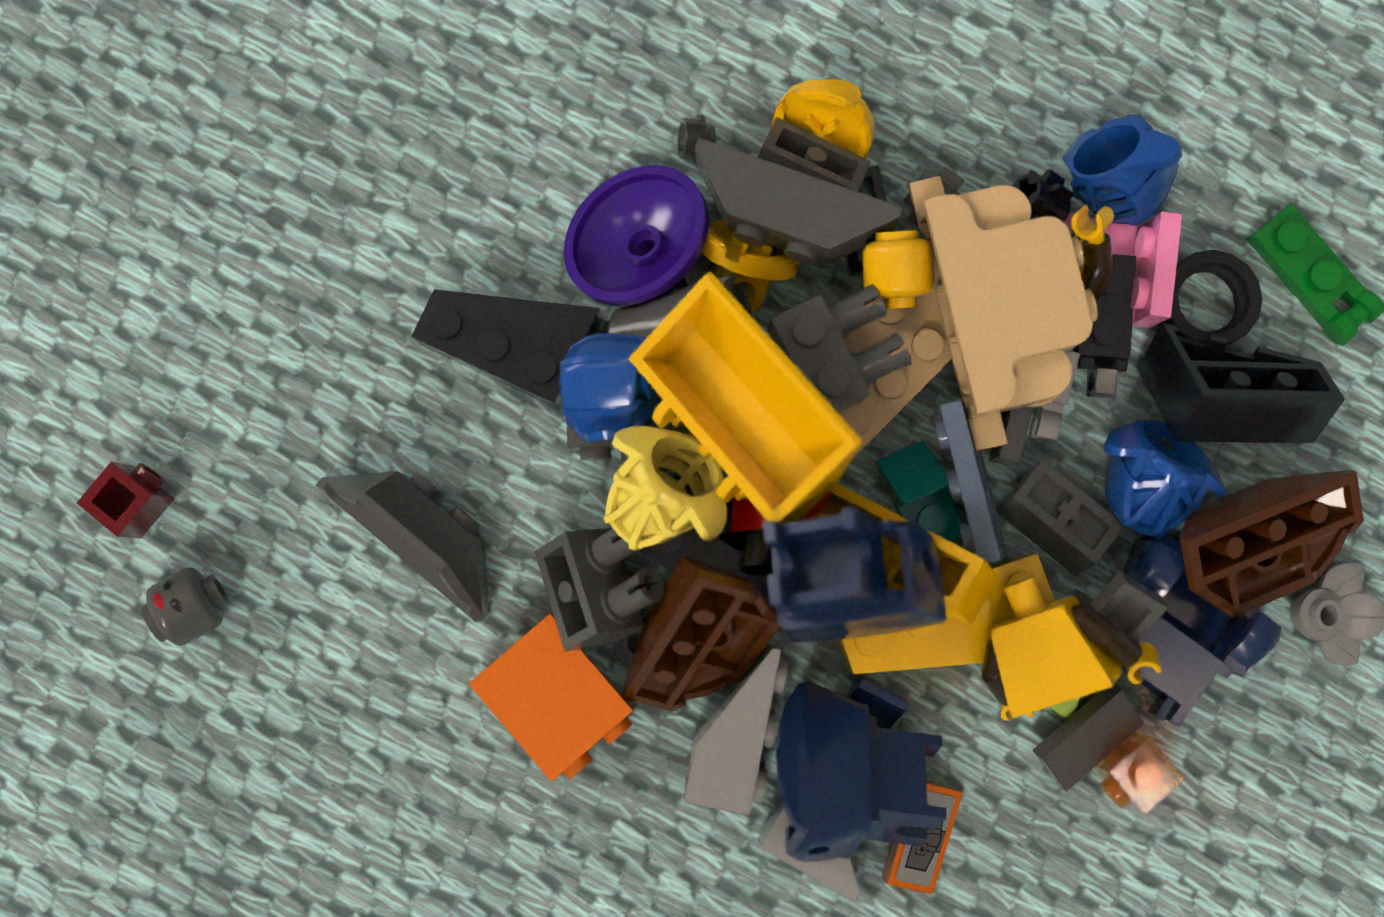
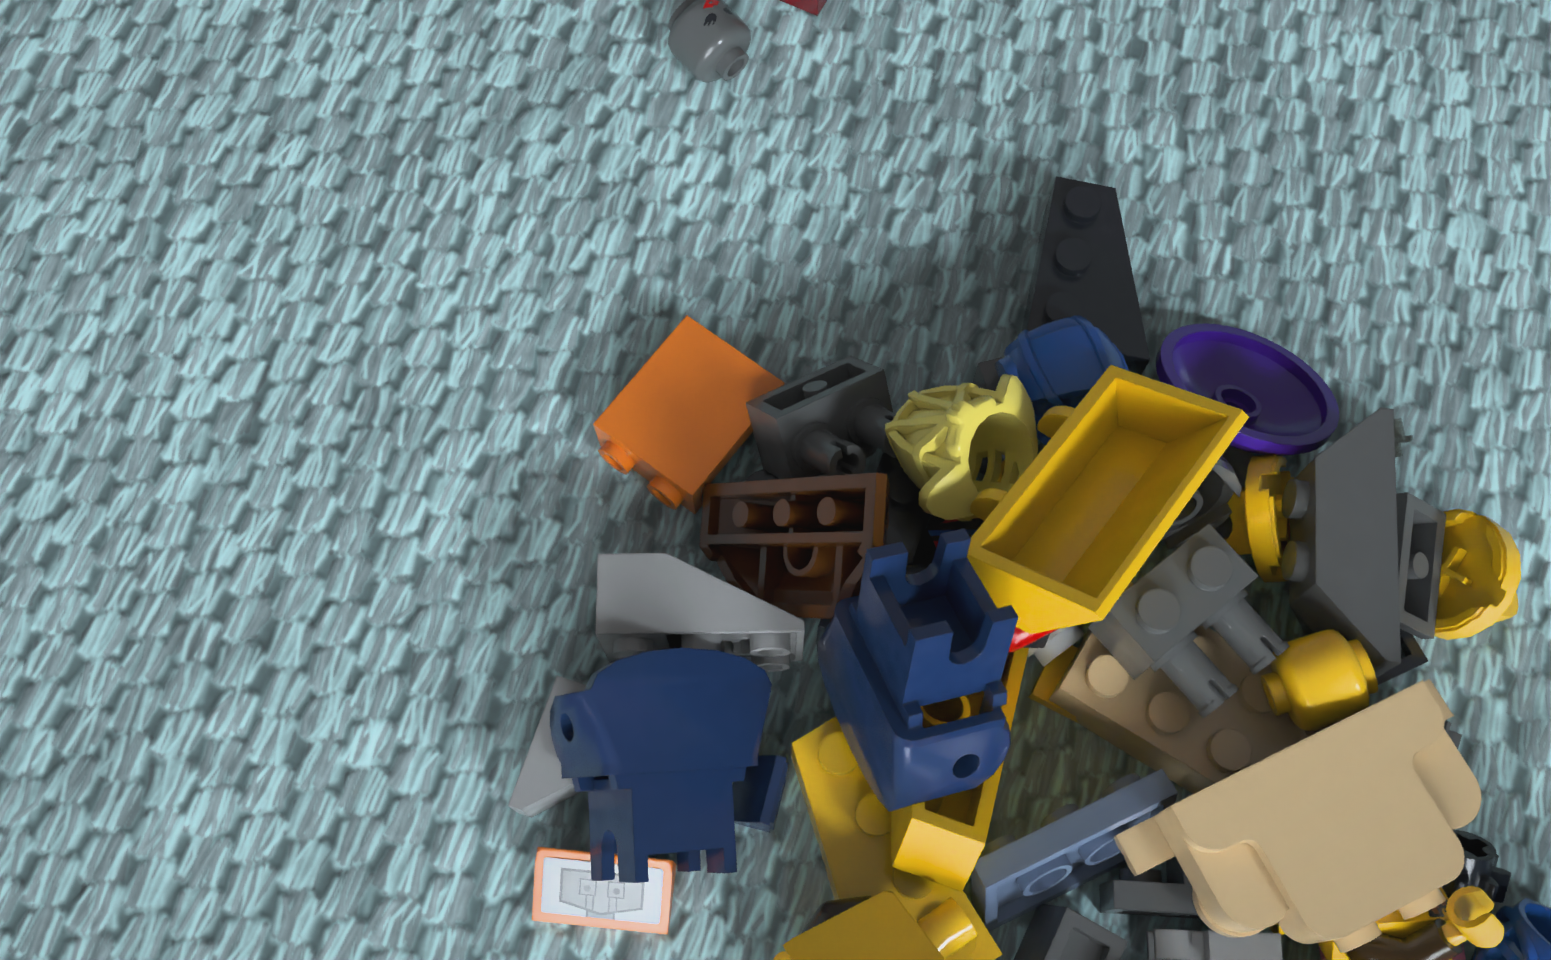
camera: 80 degrees right, 15 degrees down
dark grey wedge [315,471,489,623] -> none
teal slope [875,441,962,541] -> none

